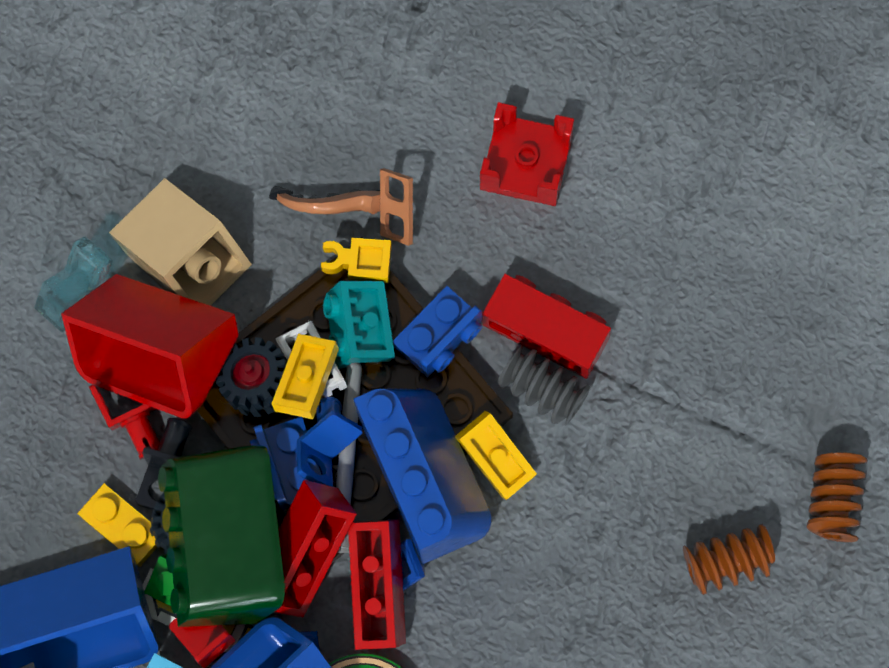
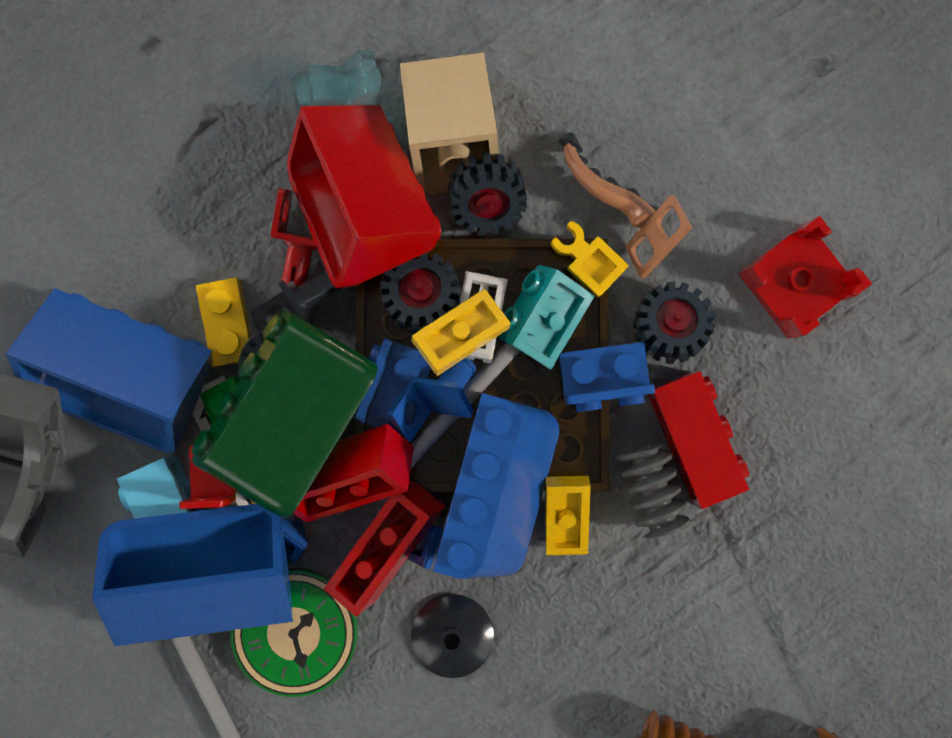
camera: 30 degrees right, 15 degrees up
none -> black dish [411,594,494,678]
none -> black wheel [448,153,527,235]
none -> black wheel [633,282,716,364]

